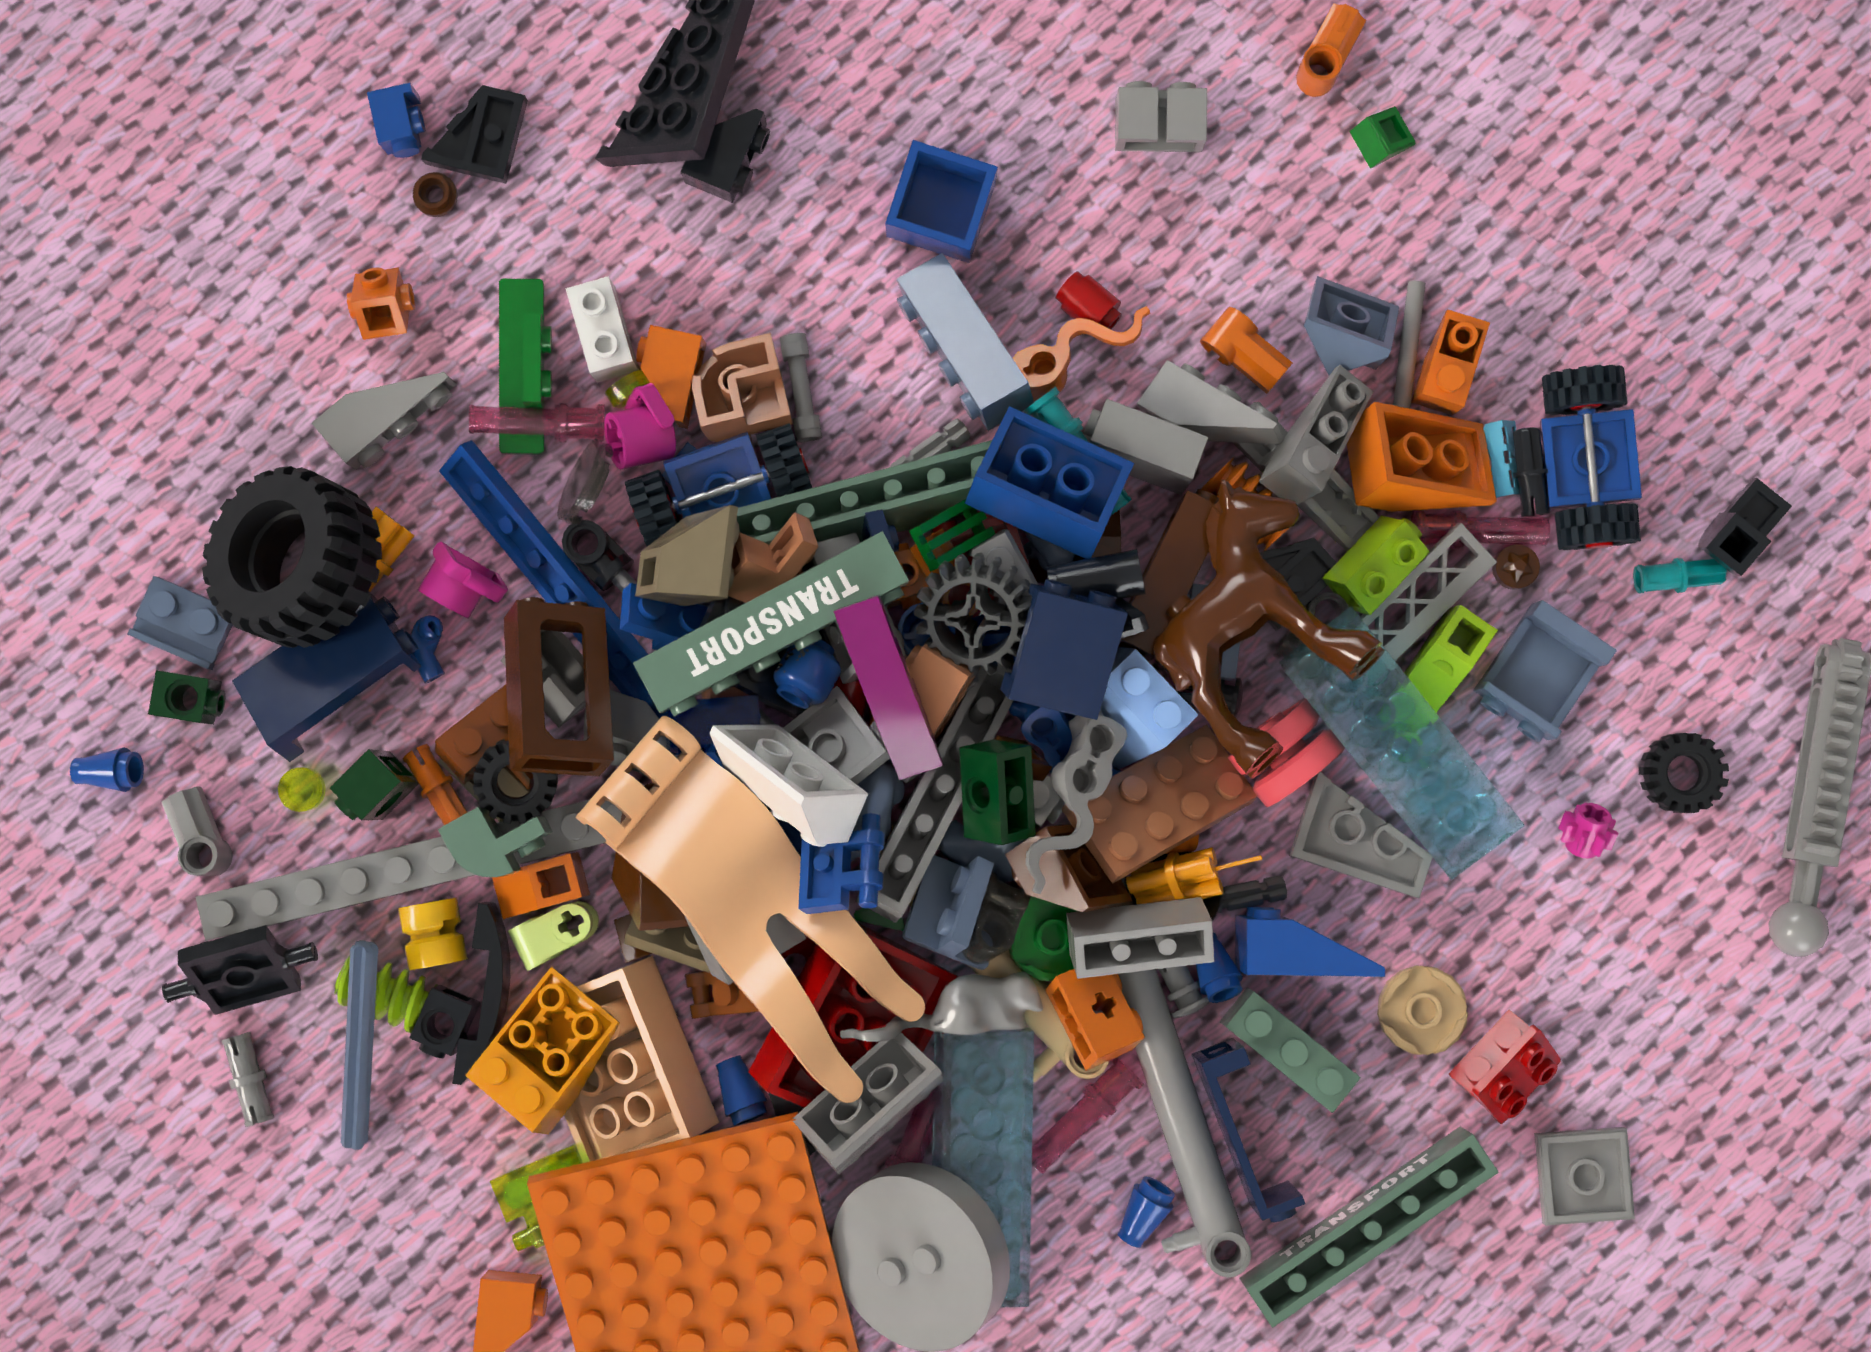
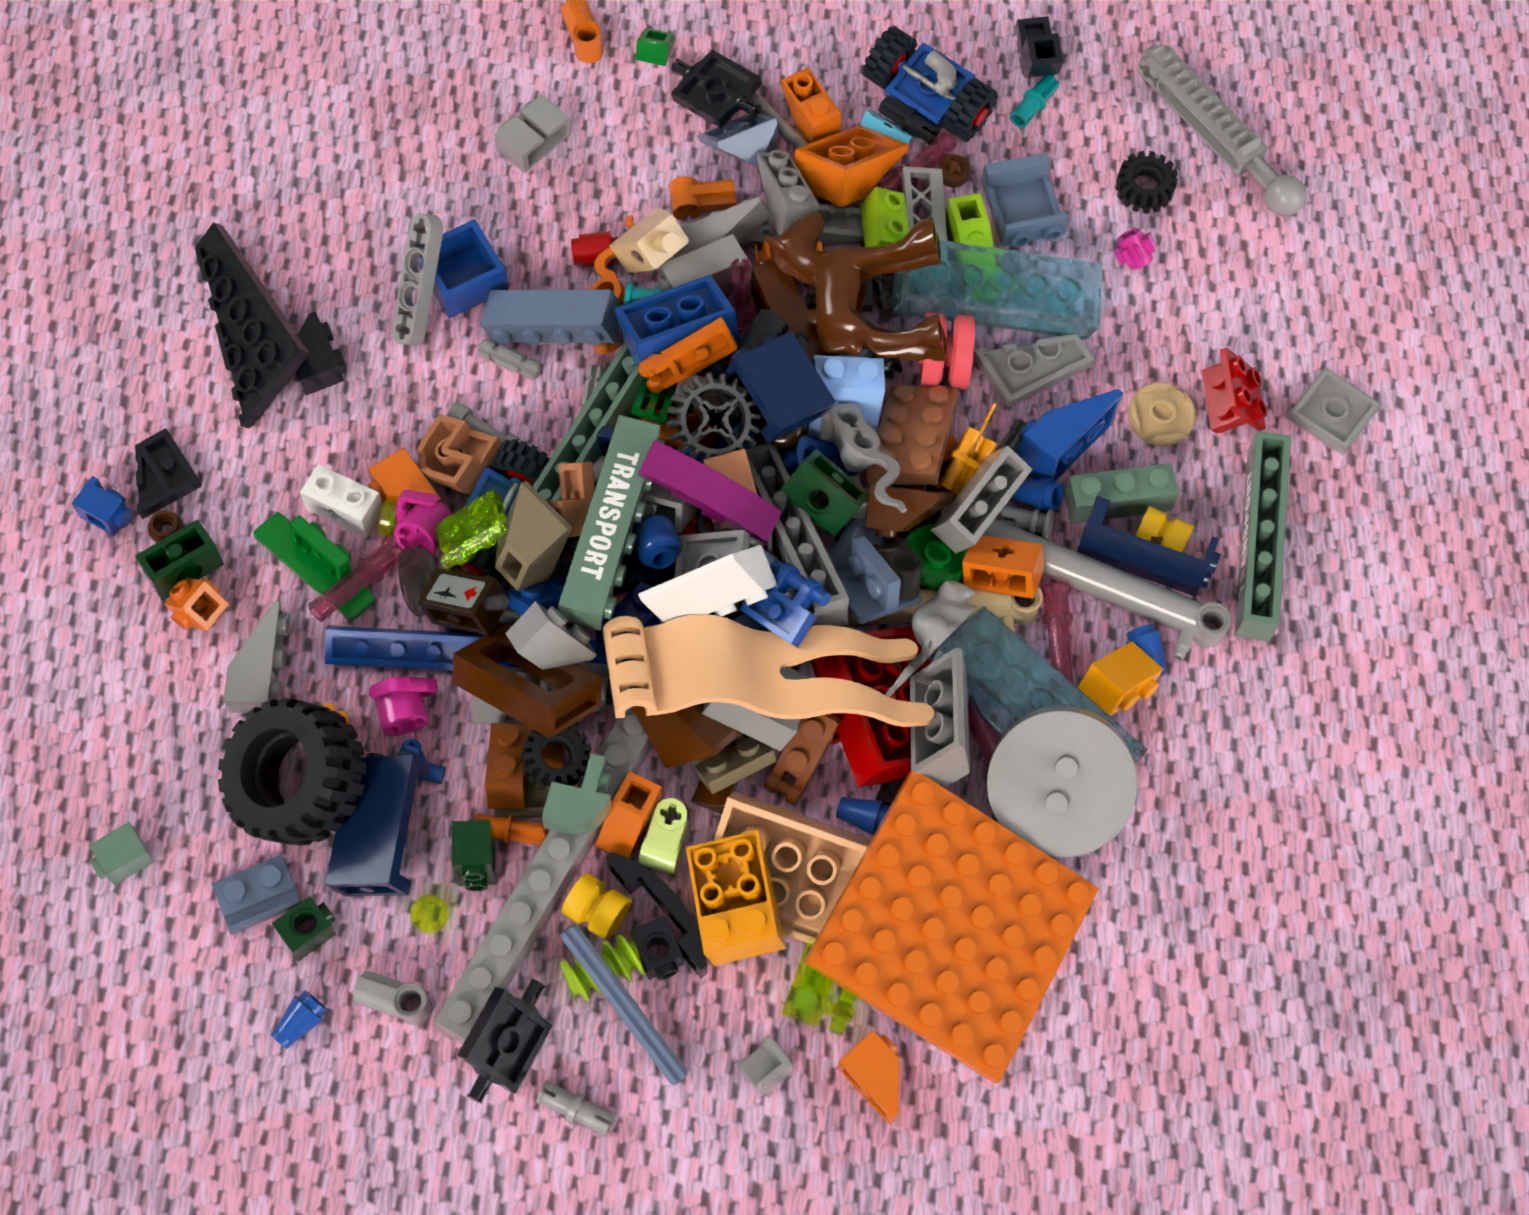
camera: 50 degrees left, 20 degrees down
none -> sand green brick [89,822,154,885]
none -> dark green brick [135,519,224,601]
none -> light grey beam [392,213,443,345]
none -> dark brown brick [417,568,510,636]
none -> clear neon green plate [436,489,507,570]
none -> light grey axle [478,339,543,379]
none -> light grey slope [505,601,597,670]
none -> tan torso [609,207,689,273]
none -> orange hinge [637,317,738,393]
none -> black plate [671,50,762,128]
none -> clear pink pin [727,258,755,331]
none -> light grey panel [738,1035,793,1097]
none -> light grey arm [925,50,957,96]
none -> light orange brick [1077,641,1163,717]
none -> yellow wheel [1135,506,1194,553]

